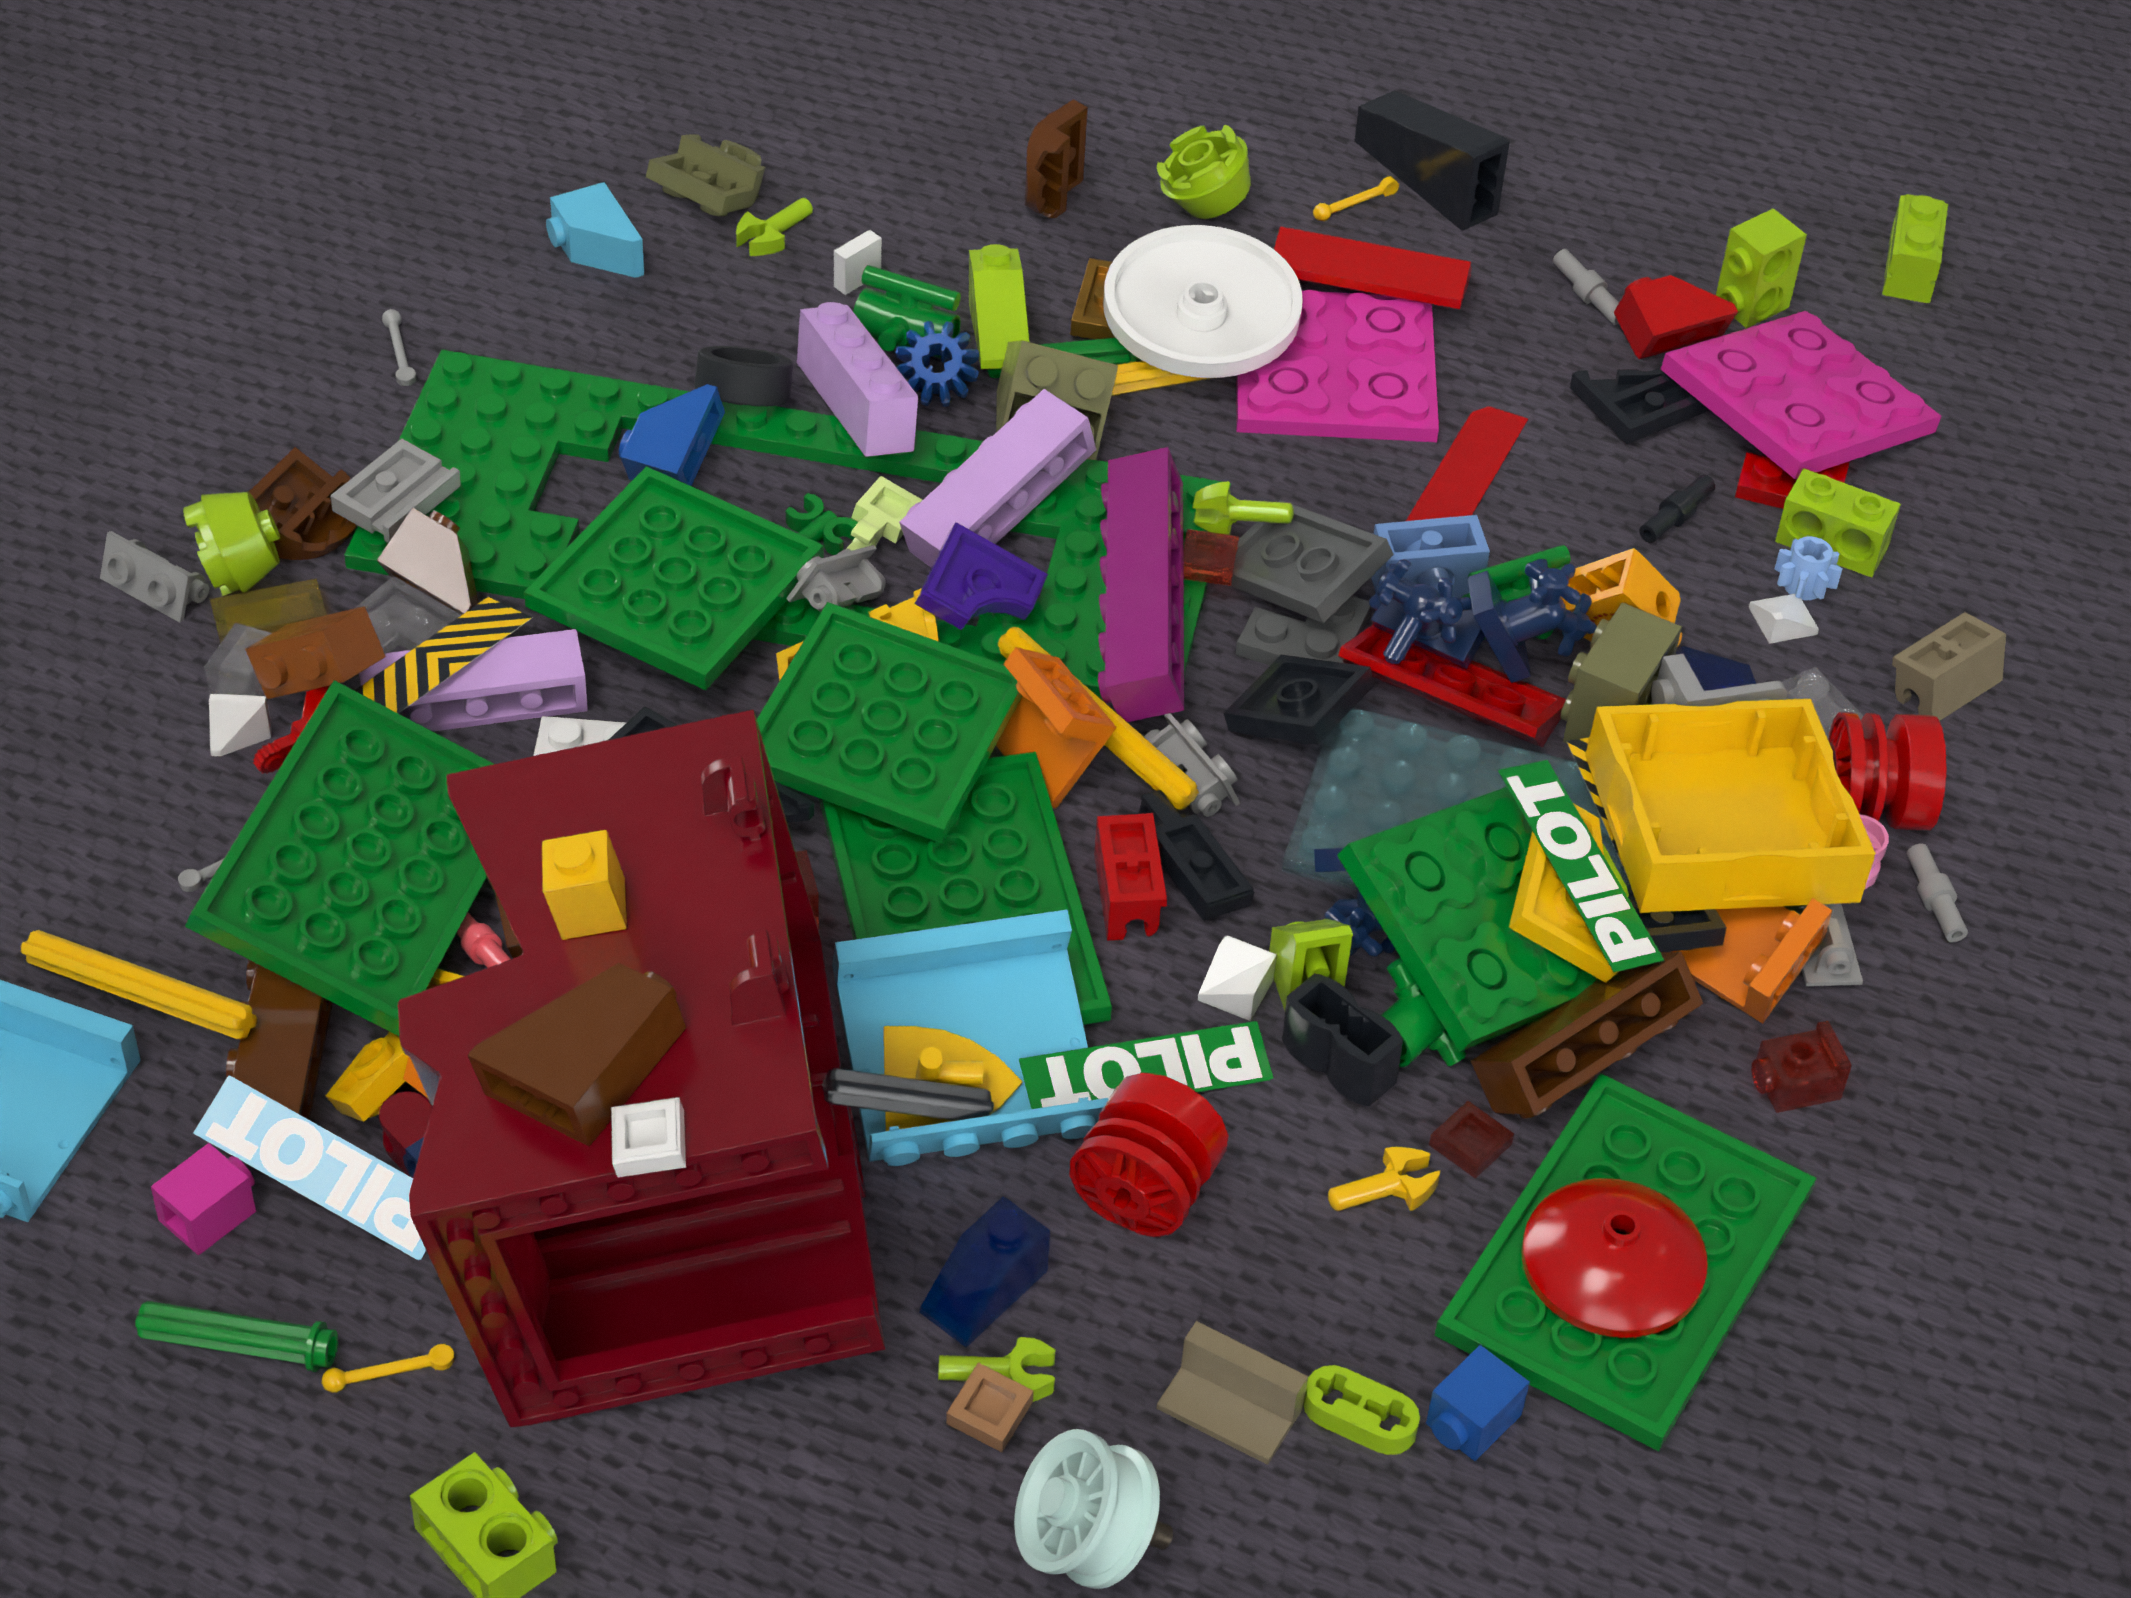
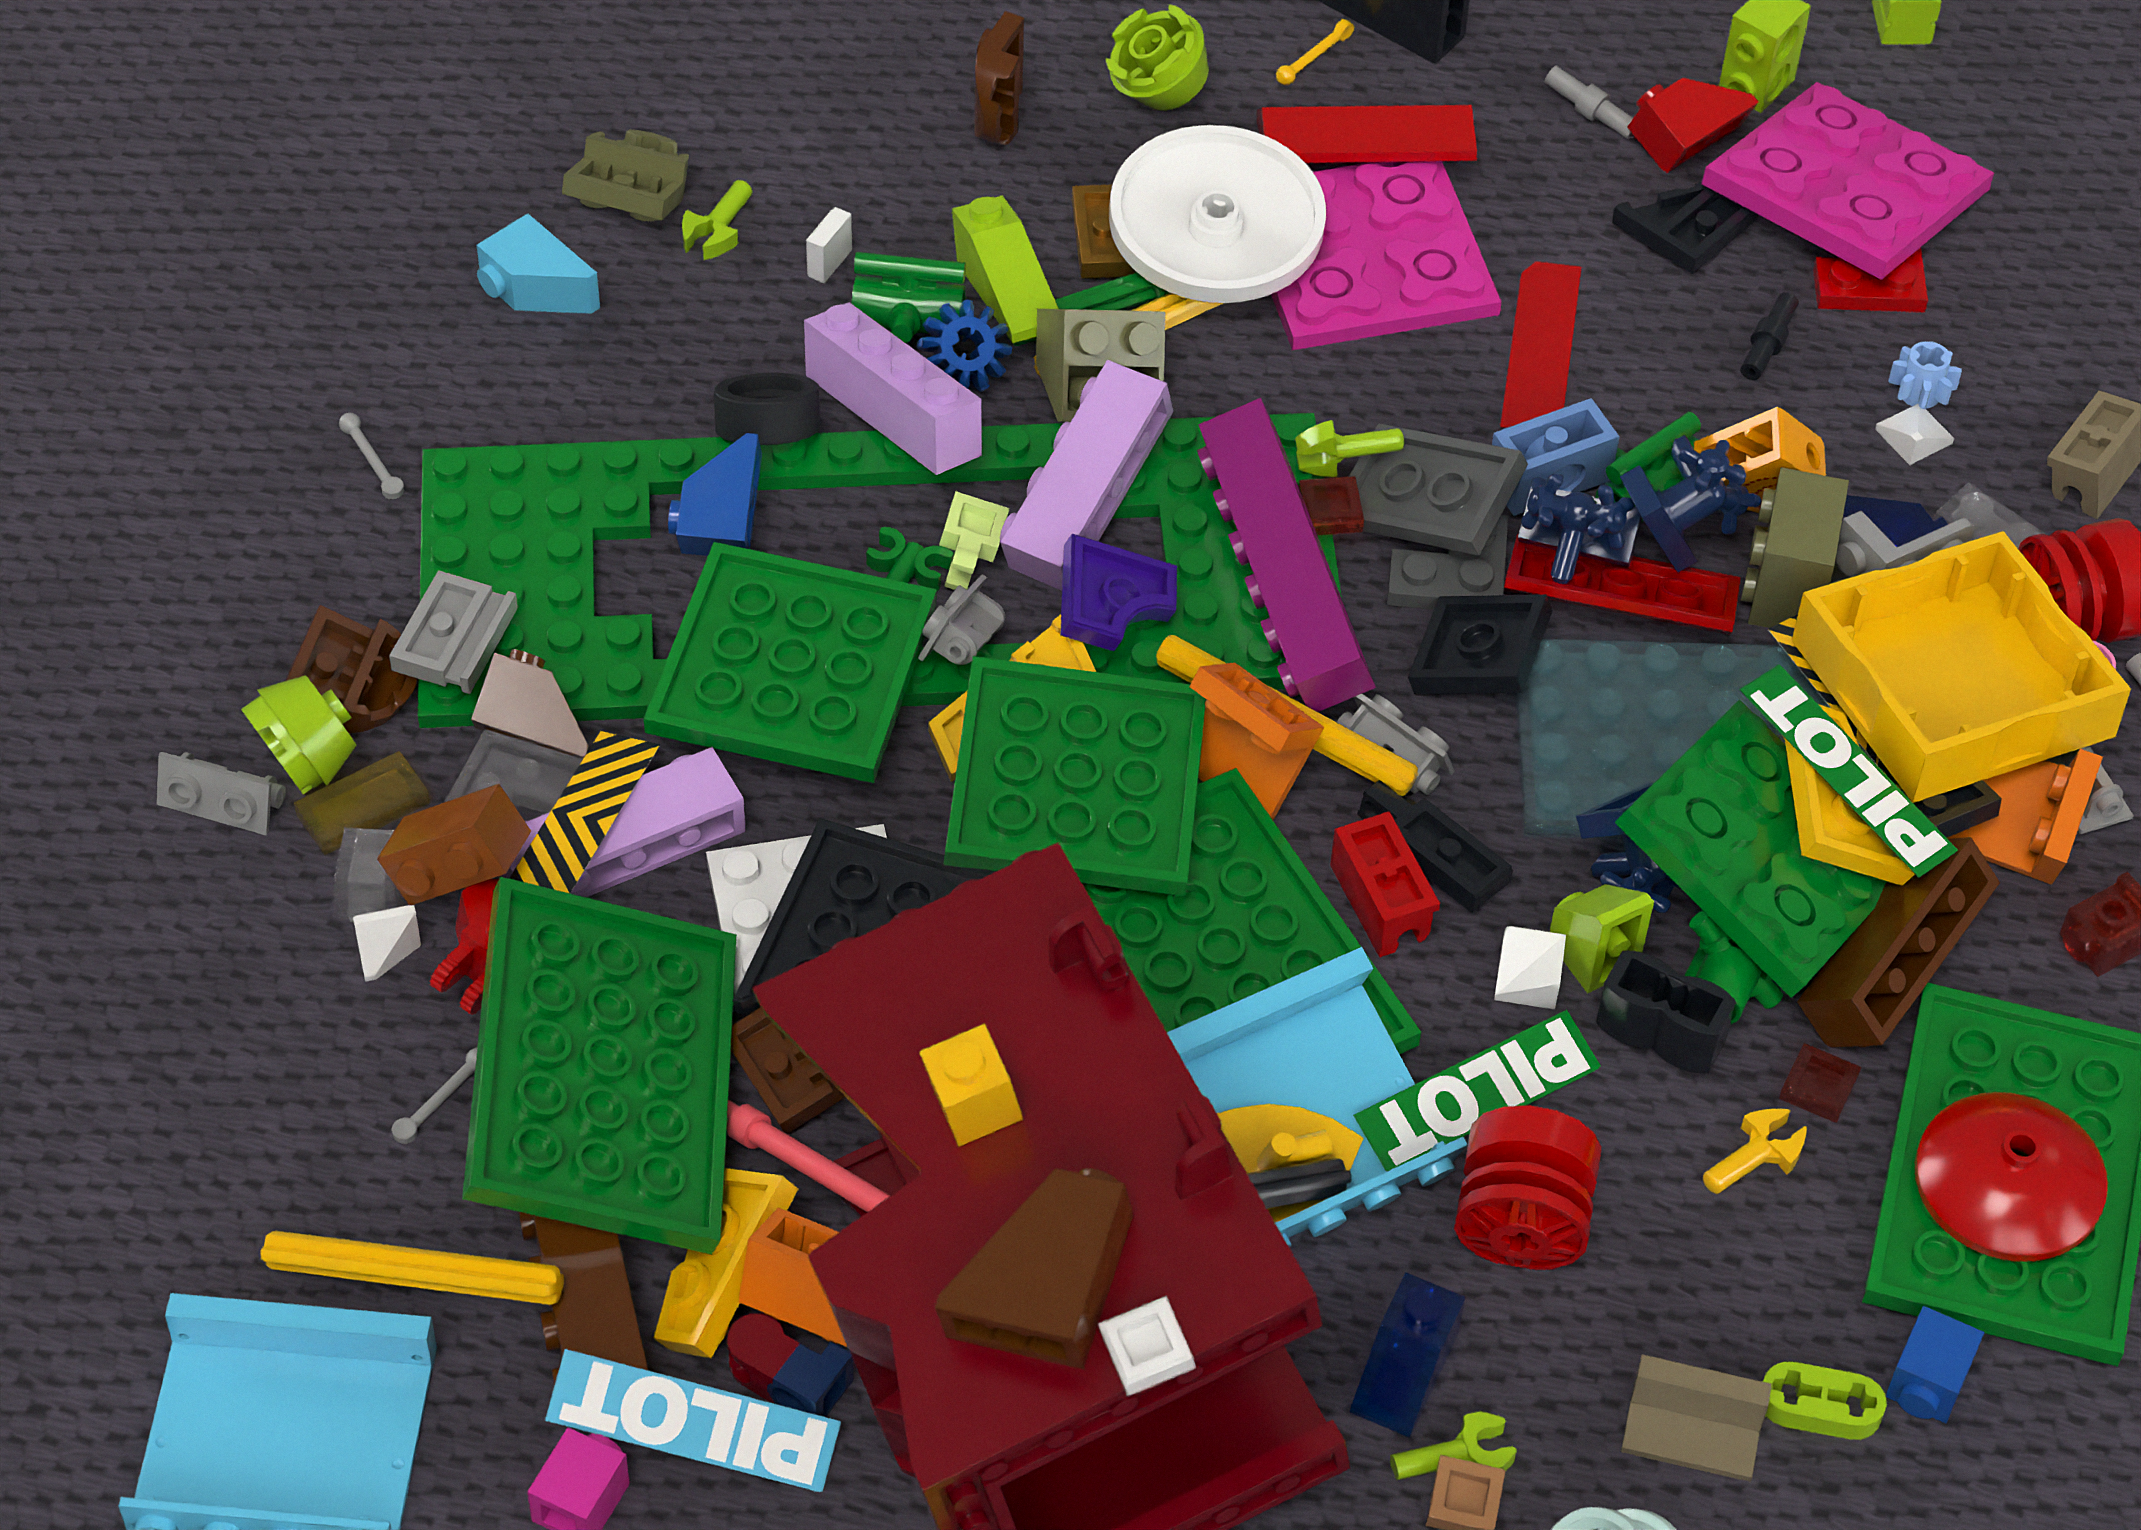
camera: 15 degrees left, 5 degrees up
lime brick [1775,468,1901,578] -> none

